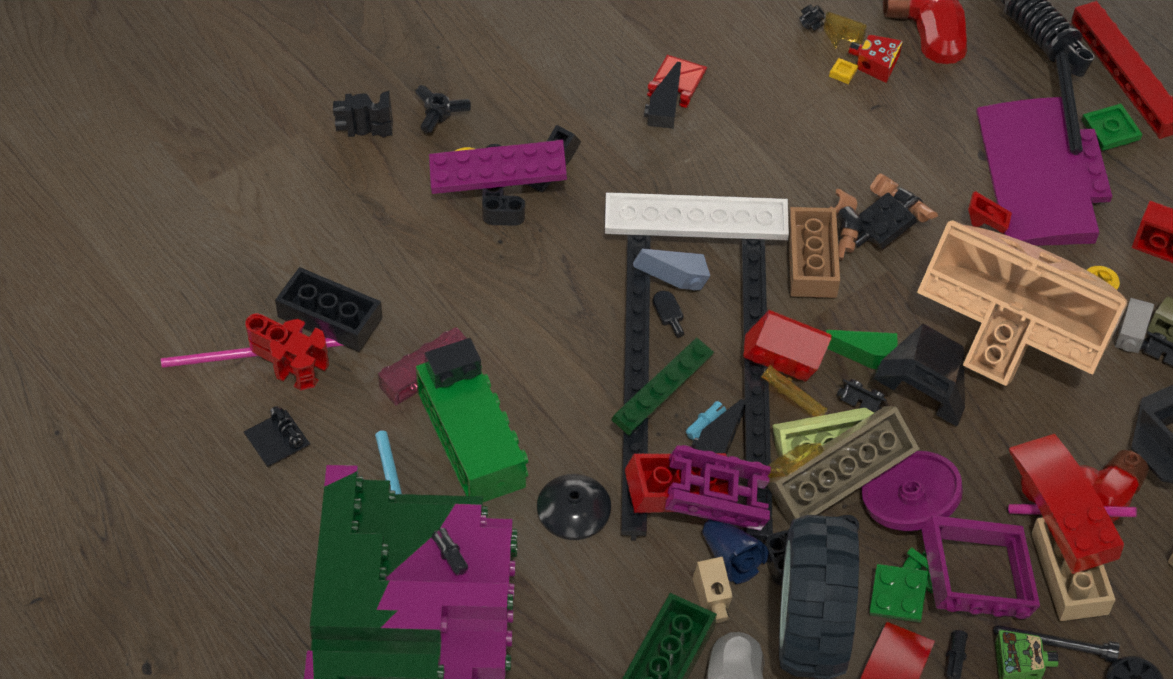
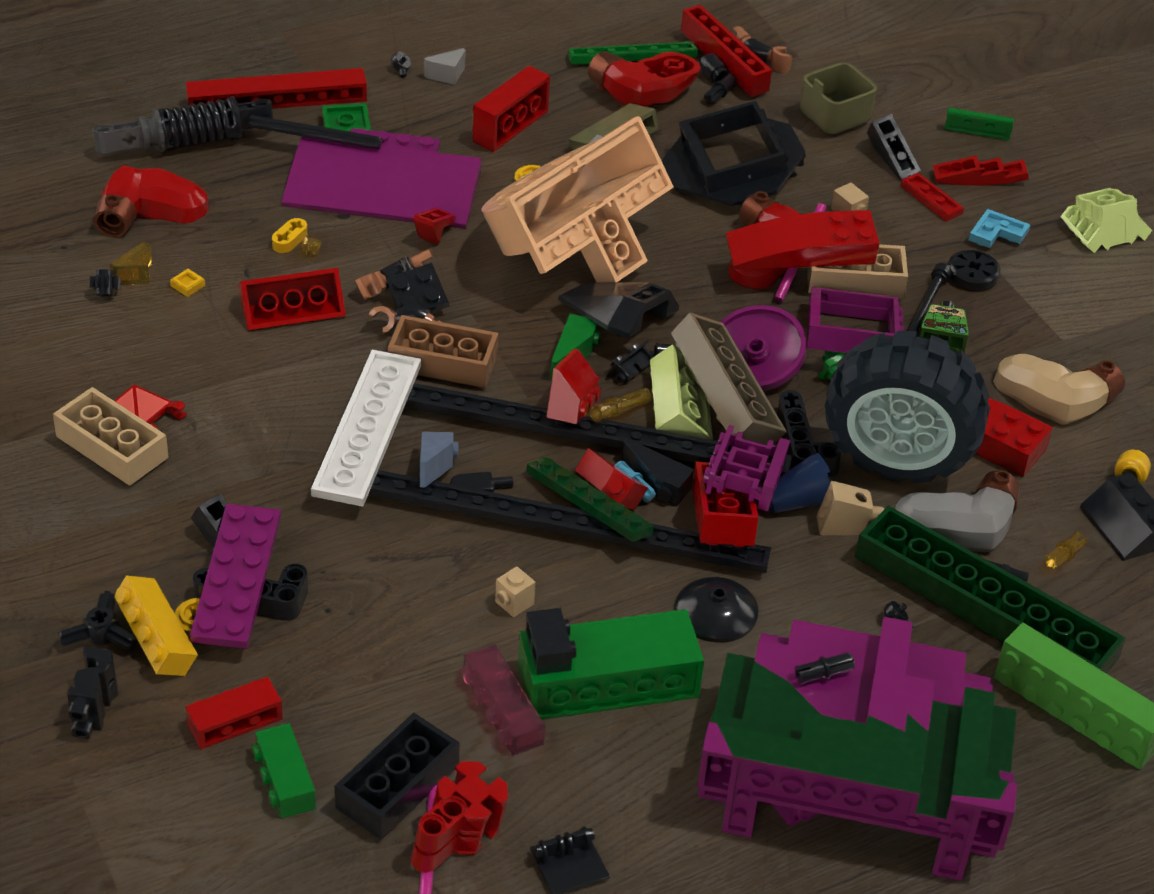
camera: 80 degrees left, 10 degrees down
medium azure piece [375,431,402,494] -> none
black slope [644,61,681,129] -> none
clear yellow tile [767,443,824,478] -> none
red torso [848,35,903,83] -> none
none -> tan brick [53,387,169,486]
none -> yellow brick [114,576,198,676]
none -> red brick [185,677,283,750]
none -> red slope [238,267,346,330]
none -> green brick [252,723,316,819]
none -> yellow beam [272,218,308,253]
none -> clear yellow hinge [301,237,322,257]
none -> tan brick [495,566,536,618]
none -> red slope [575,448,648,511]
none -> black piece [884,601,914,628]

